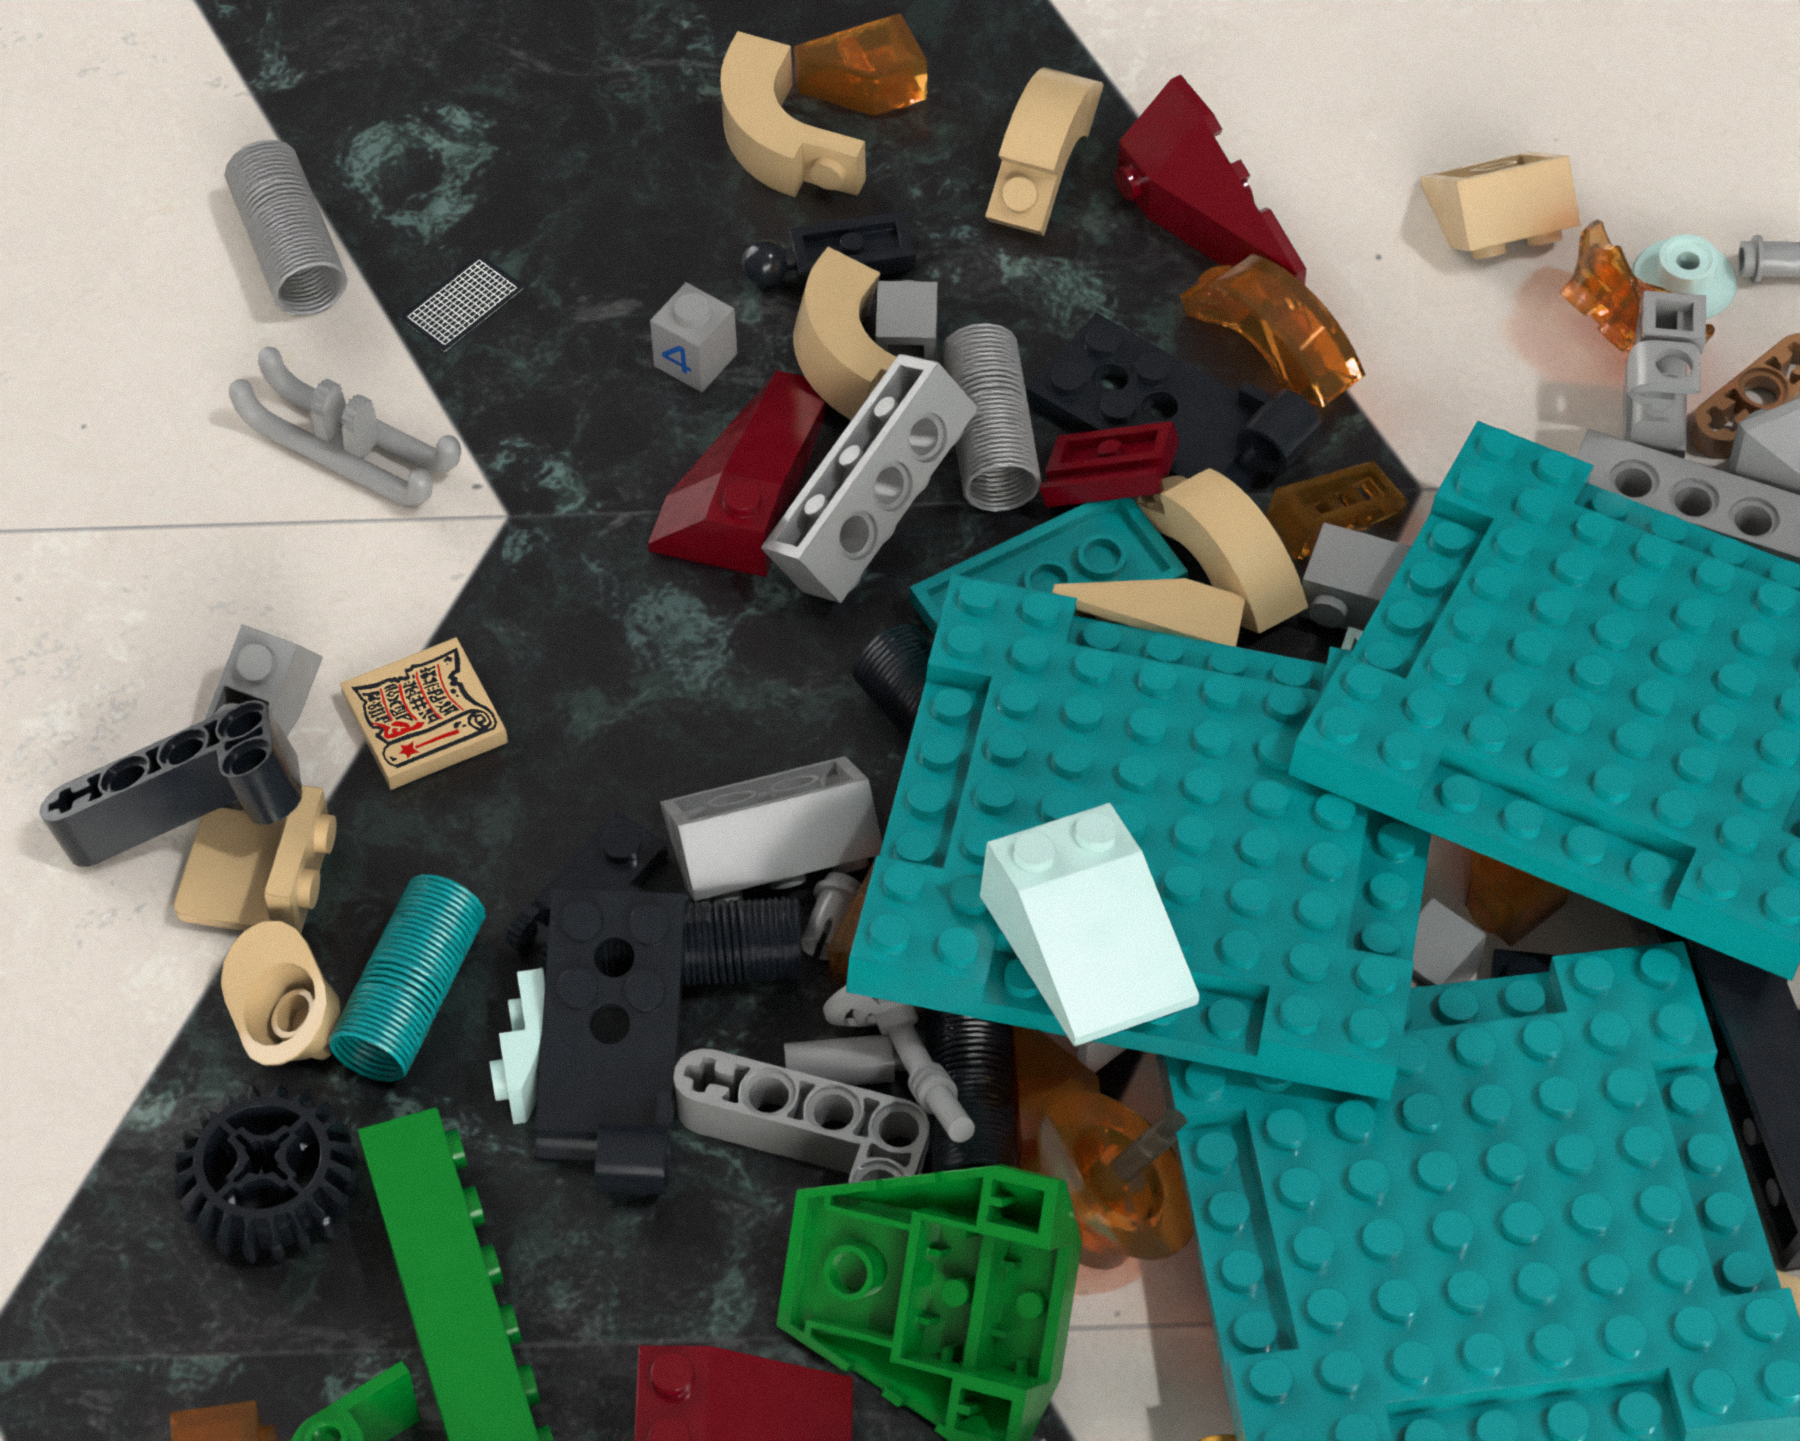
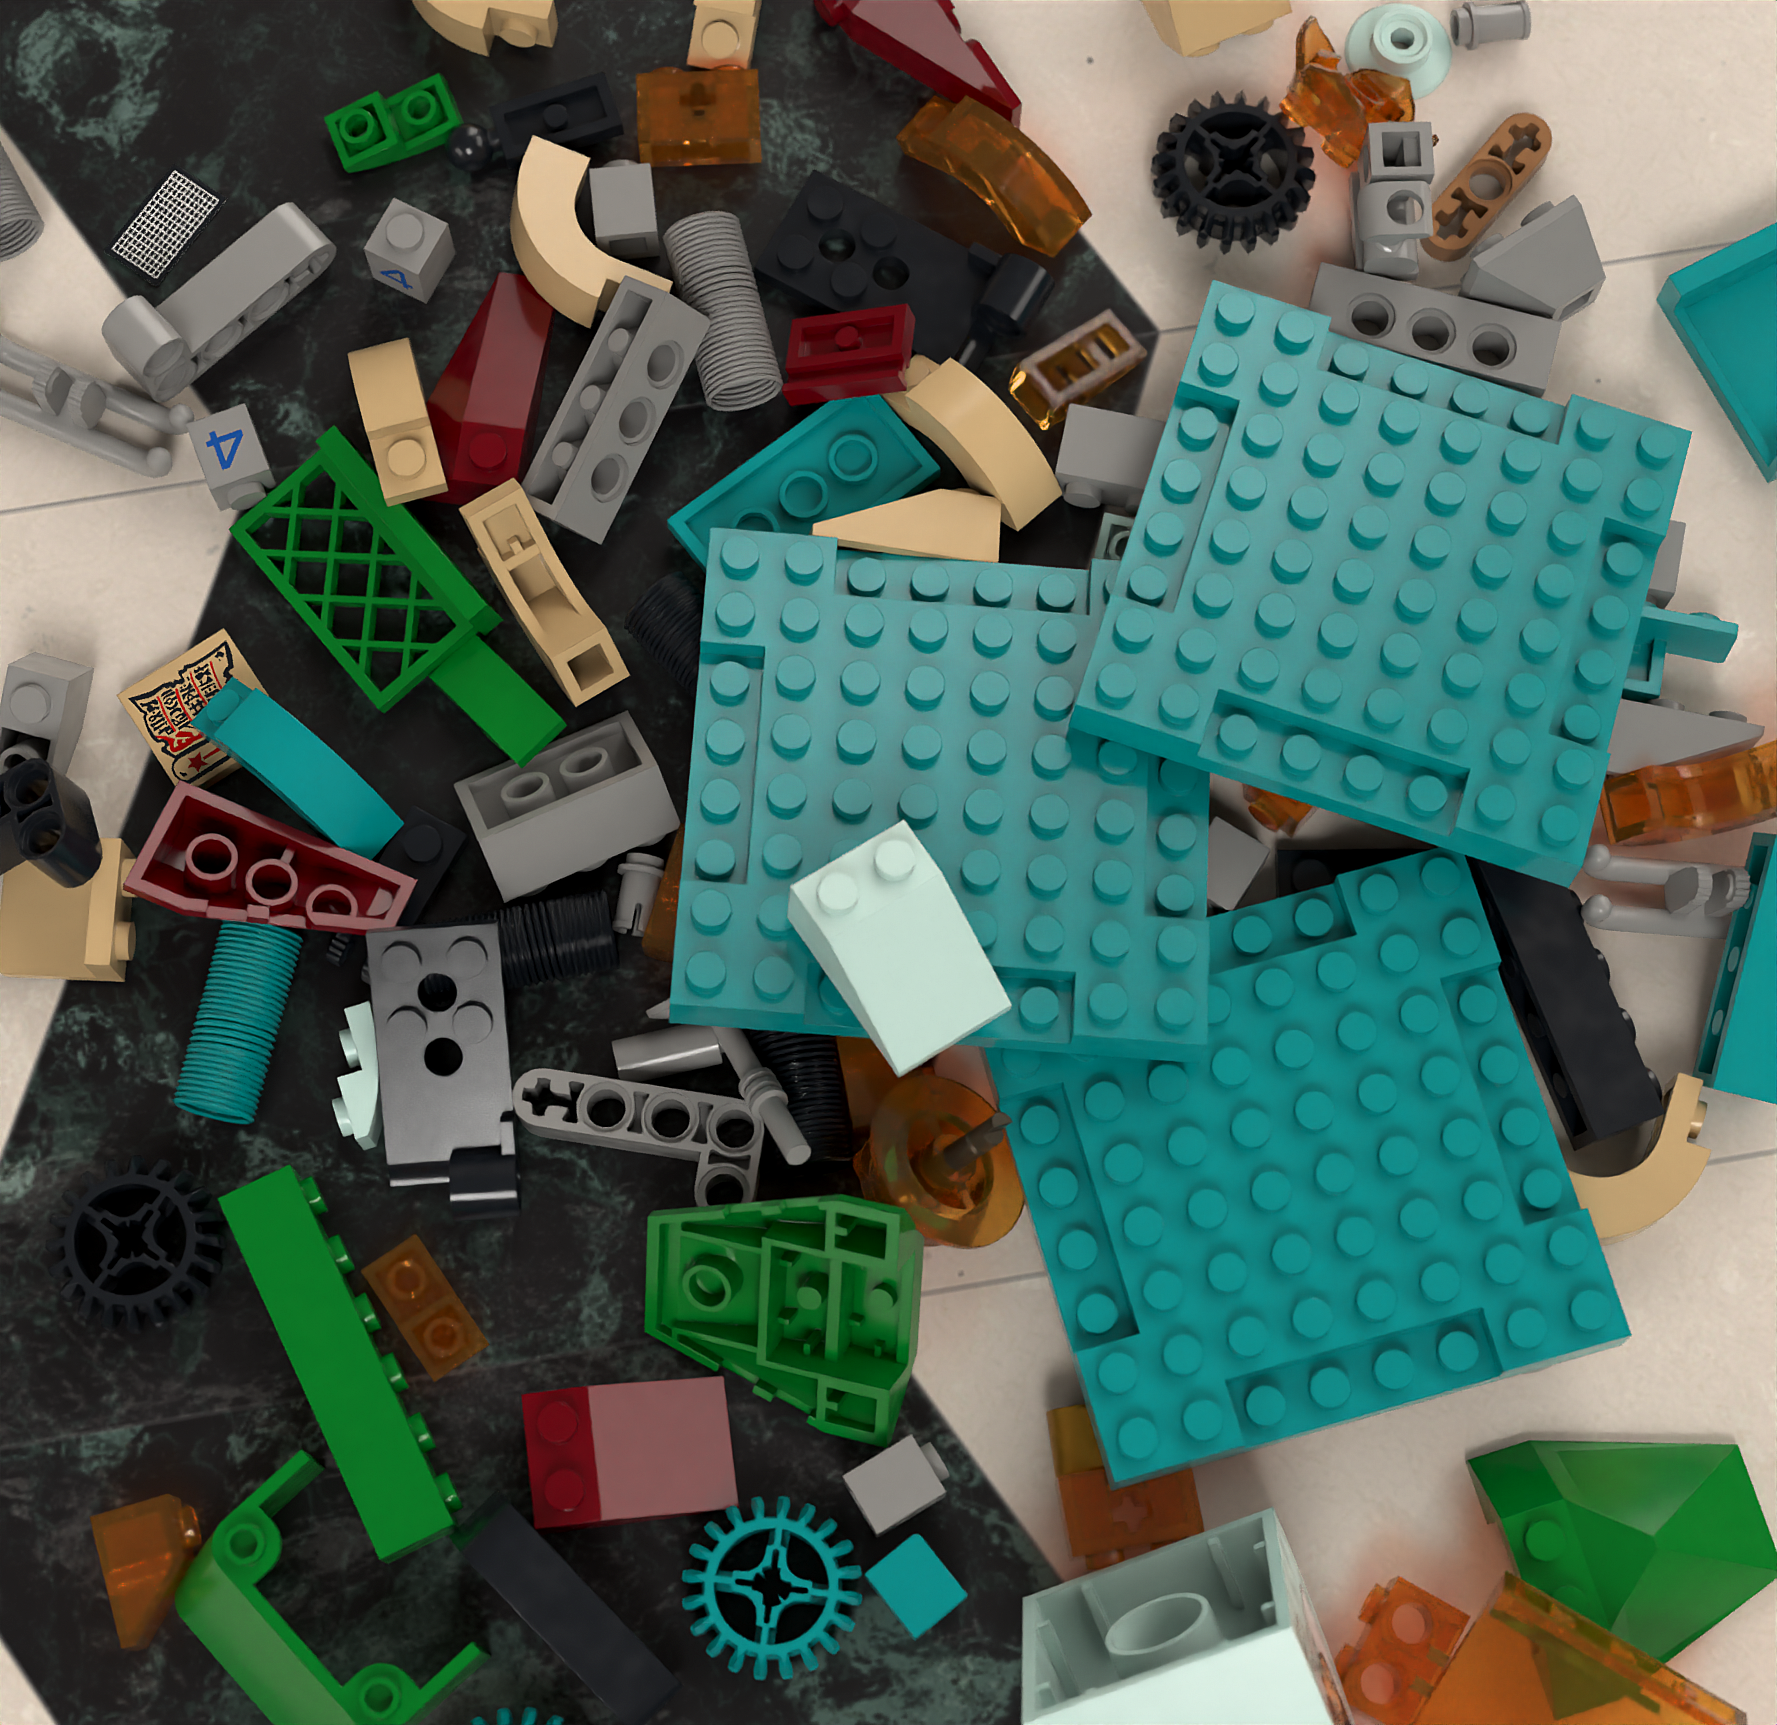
camera: 10 degrees left, 20 degrees up
tan piece [221,921,341,1066] -> none
none -> light grey beam [101,202,336,403]
none -> dark red wedge [123,780,418,935]
none -> light grey brick [186,403,277,511]
none -> teal arch [190,677,404,860]
none -> green fence [228,425,504,713]
none -> green slope [324,73,464,173]
none -> tan arch [348,337,448,507]
none -> clear orange slope [361,1233,490,1382]
none -> green slope [429,634,567,769]
none -> tan arch [459,477,630,707]
none -> clear orange brick [636,64,762,167]
none -> black gear [1150,90,1316,255]

